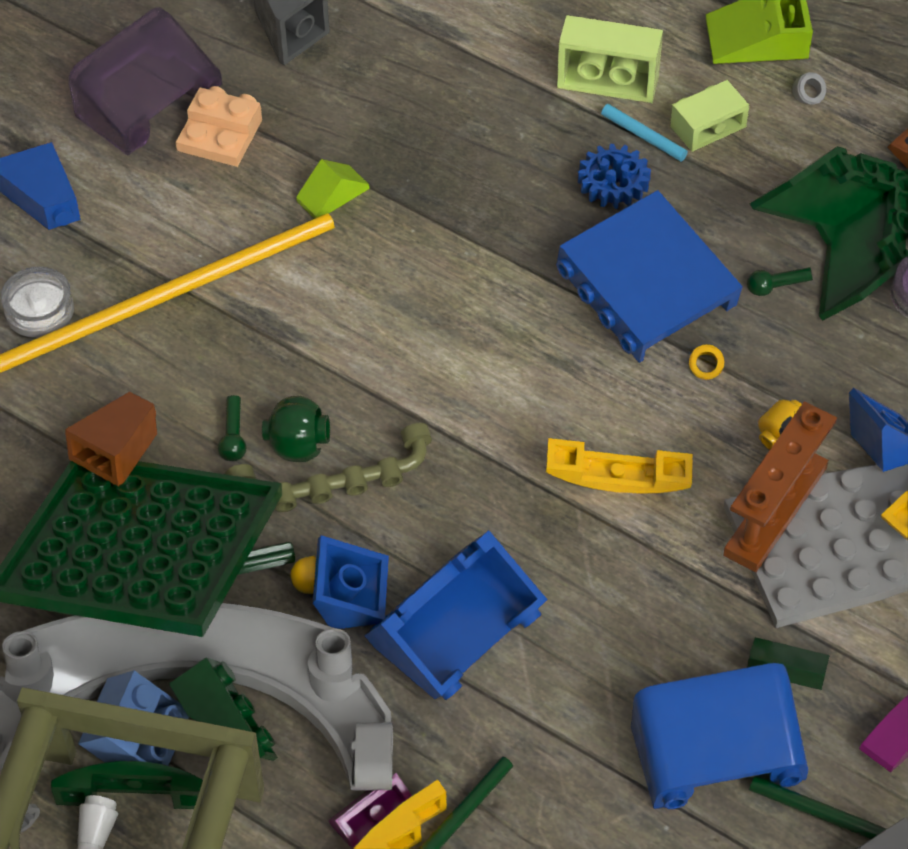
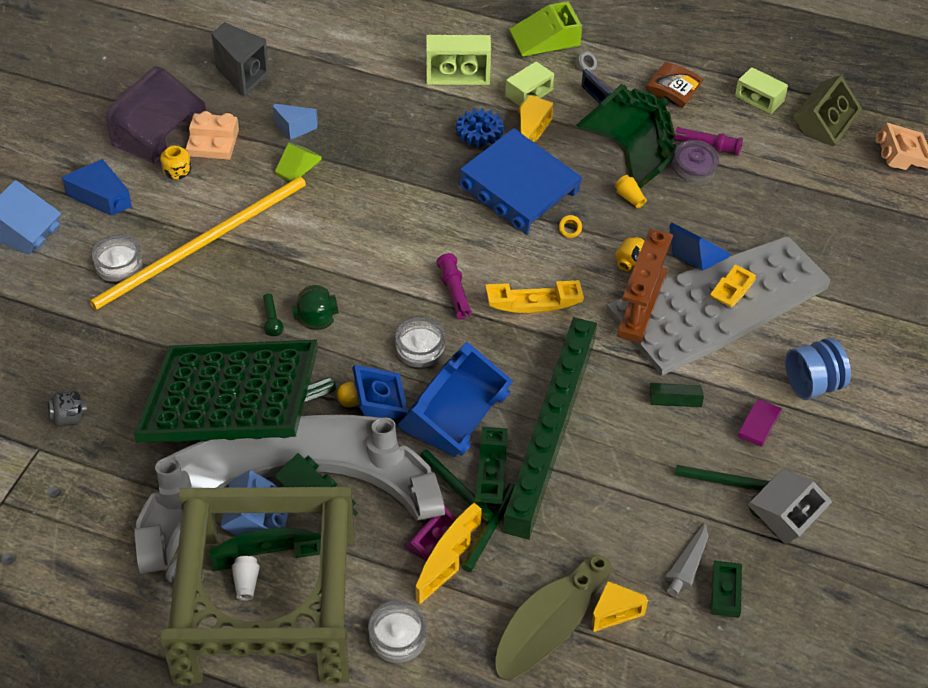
camera: 15 degrees left, 5 degrees down
dark orange slope [65,392,157,486] -> none
olive bar [225,423,432,512] -> none
medium azure bar [601,104,688,162] -> none
blue windscreen [631,663,808,809] -> none
dark green bar [747,267,813,296] -> none
none -> yellow head [160,146,191,180]
none -> medium blue slope [273,104,318,140]
none -> clear piece [395,317,445,368]
none -> dark green bar [420,450,494,522]
none -> magenta pin [436,253,472,319]
none -> dark green slope [475,427,508,504]
none -> dark green brick [503,317,597,540]
none -> yellow slope [518,95,554,143]
none -> dark blue slope [581,69,614,103]
none -> yellow cone [615,175,647,208]

